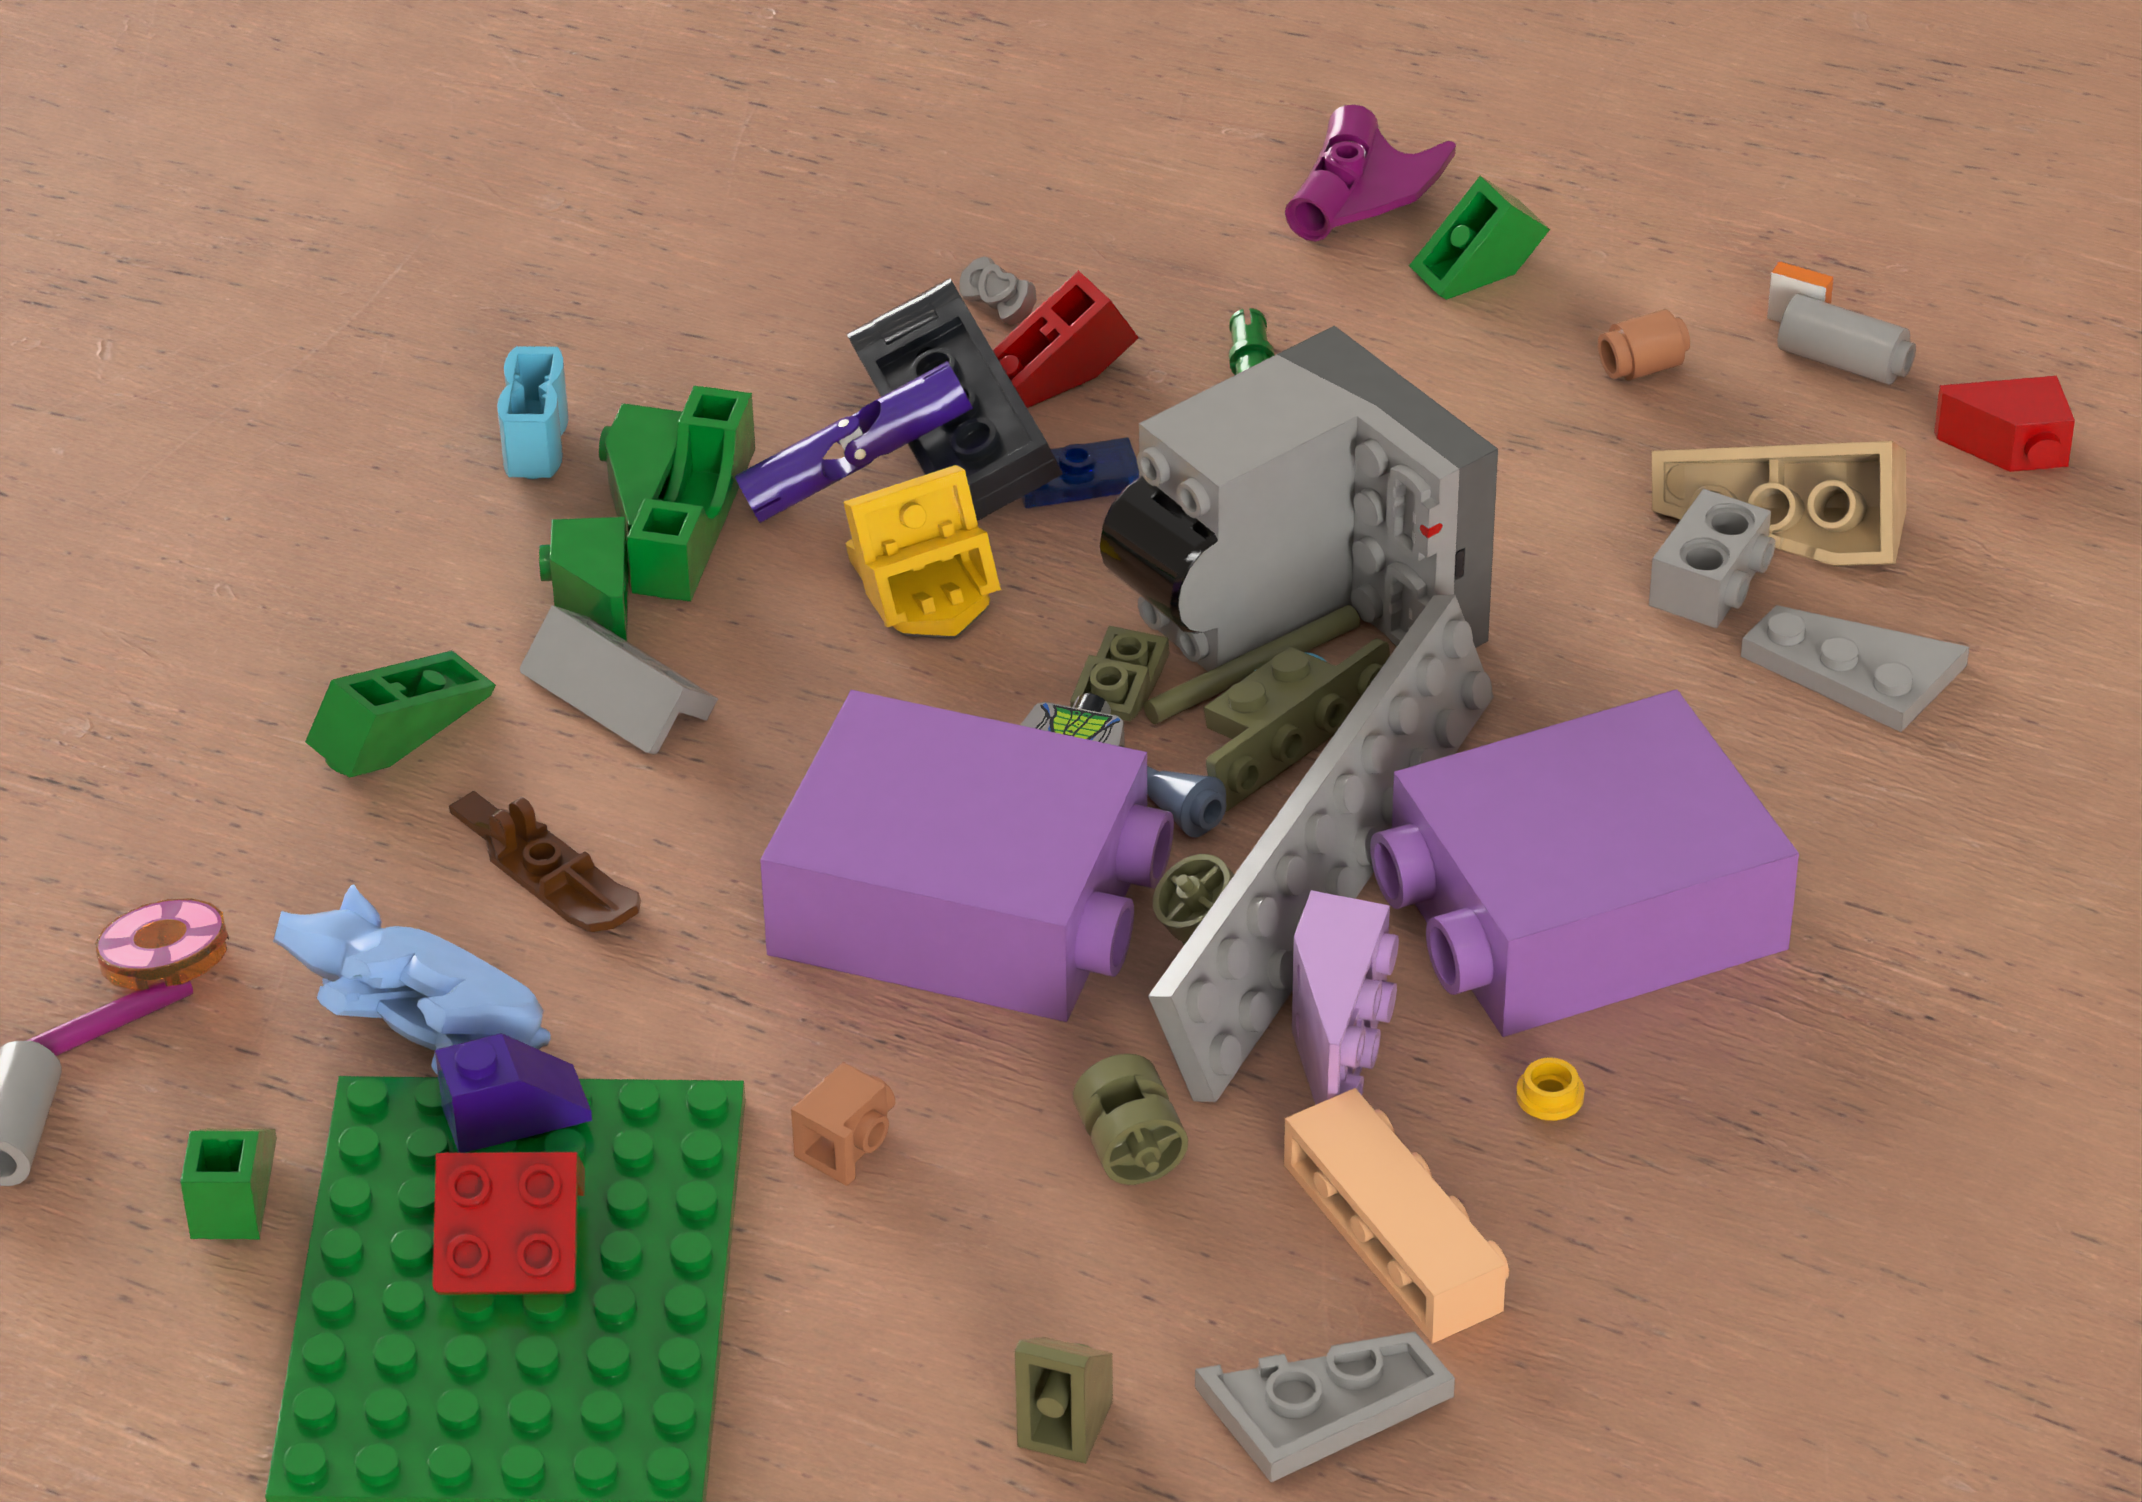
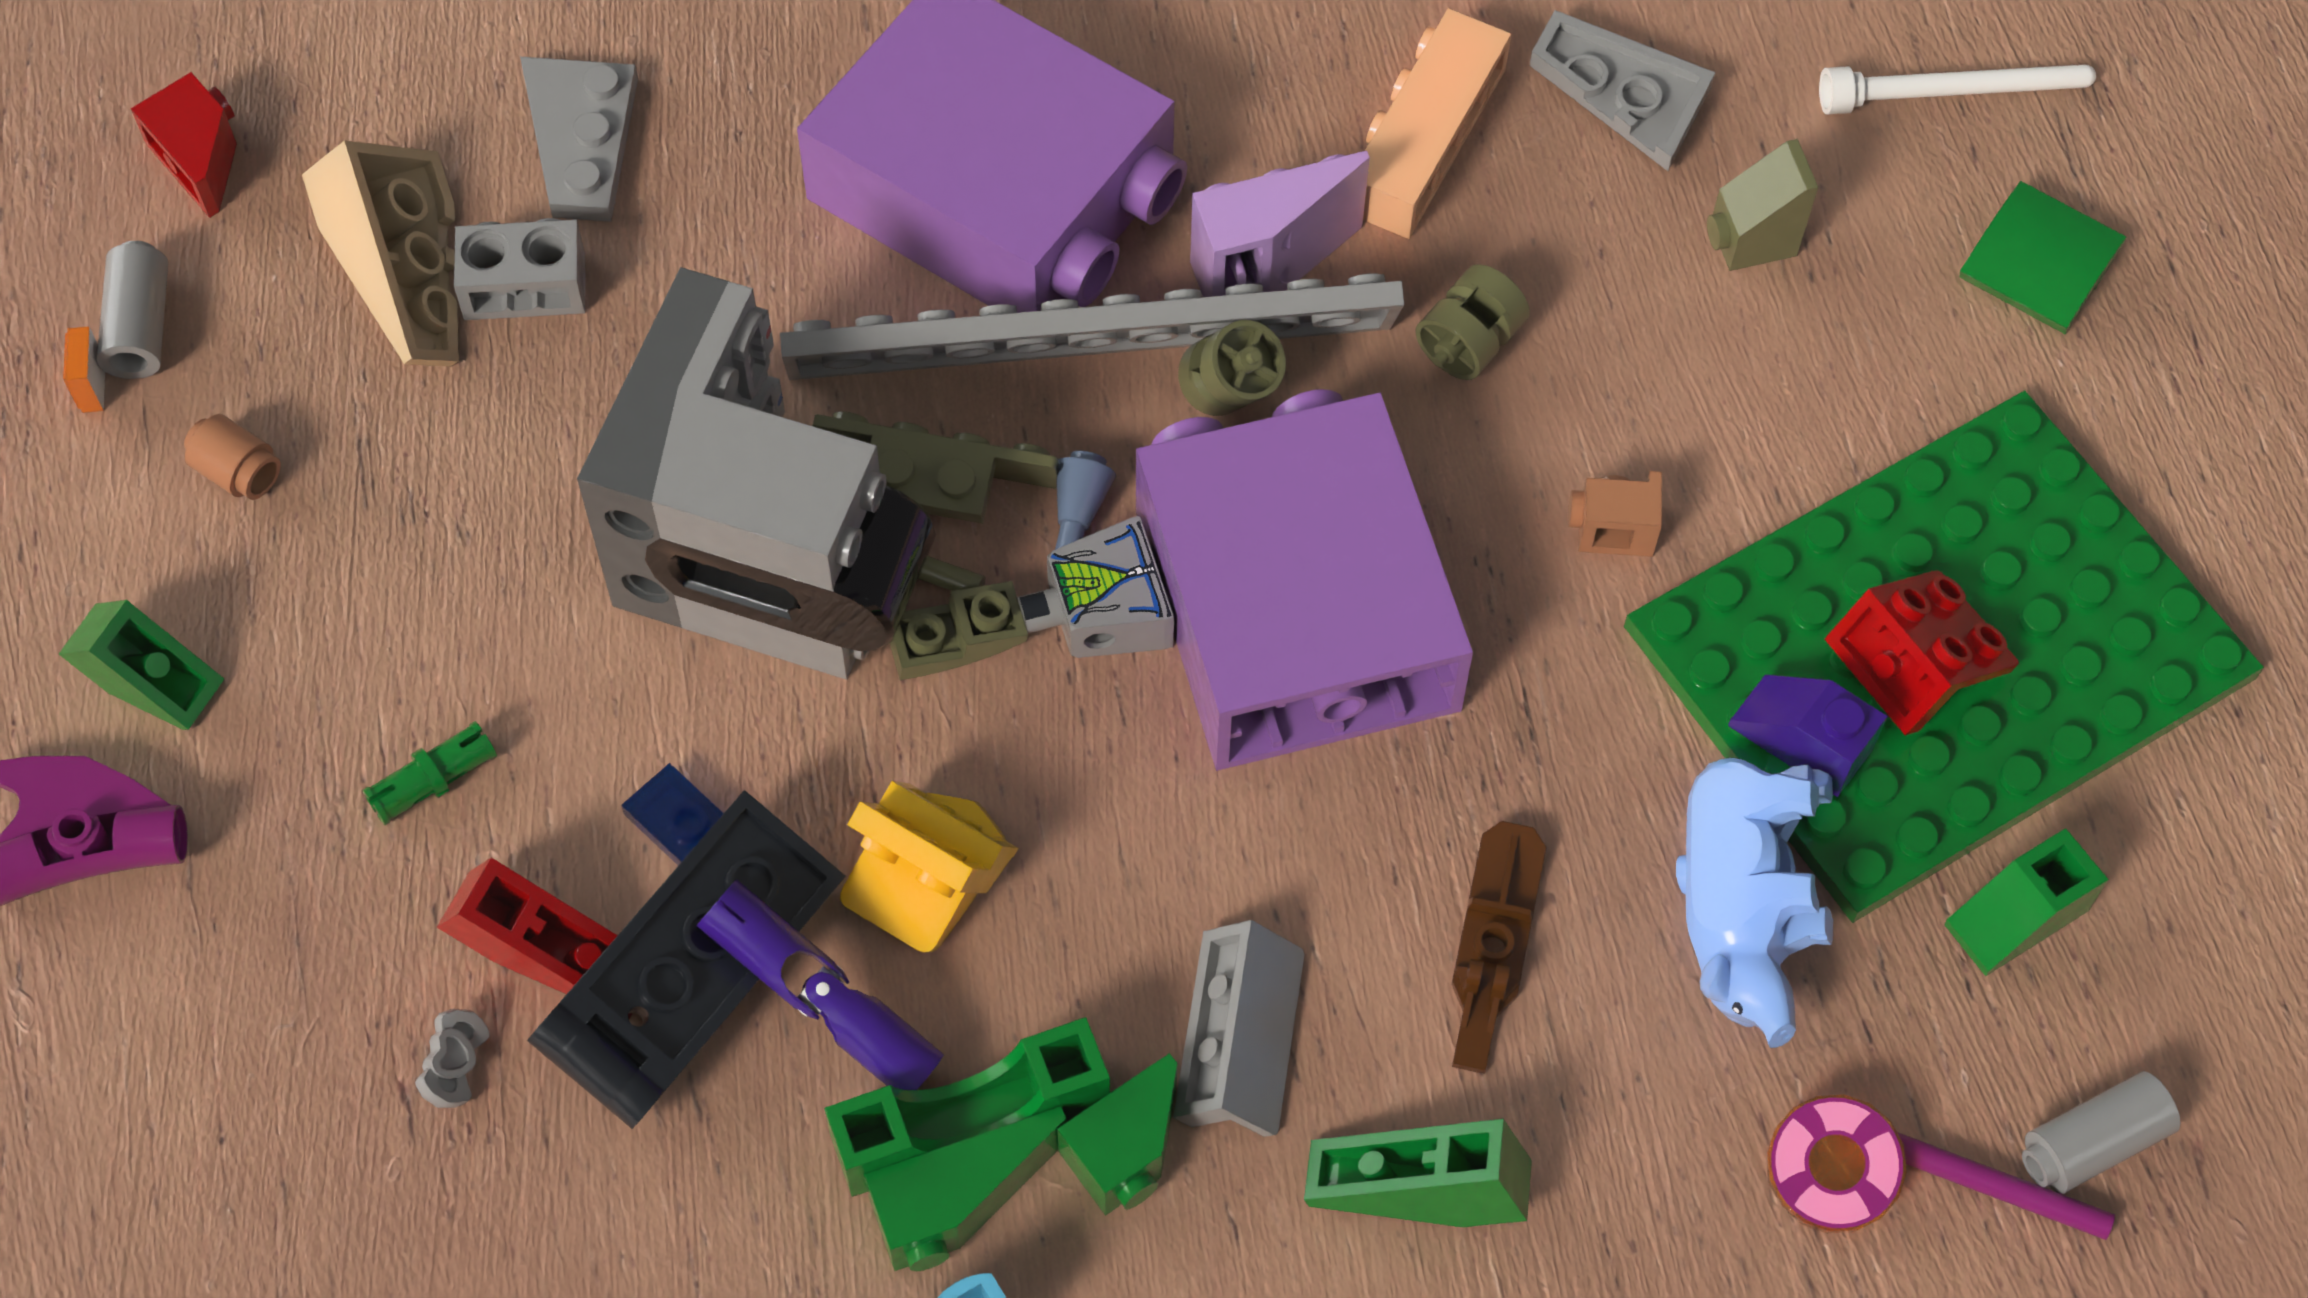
camera: 125 degrees left, 20 degrees up
yellow plate [1516,1058,1585,1121] -> none

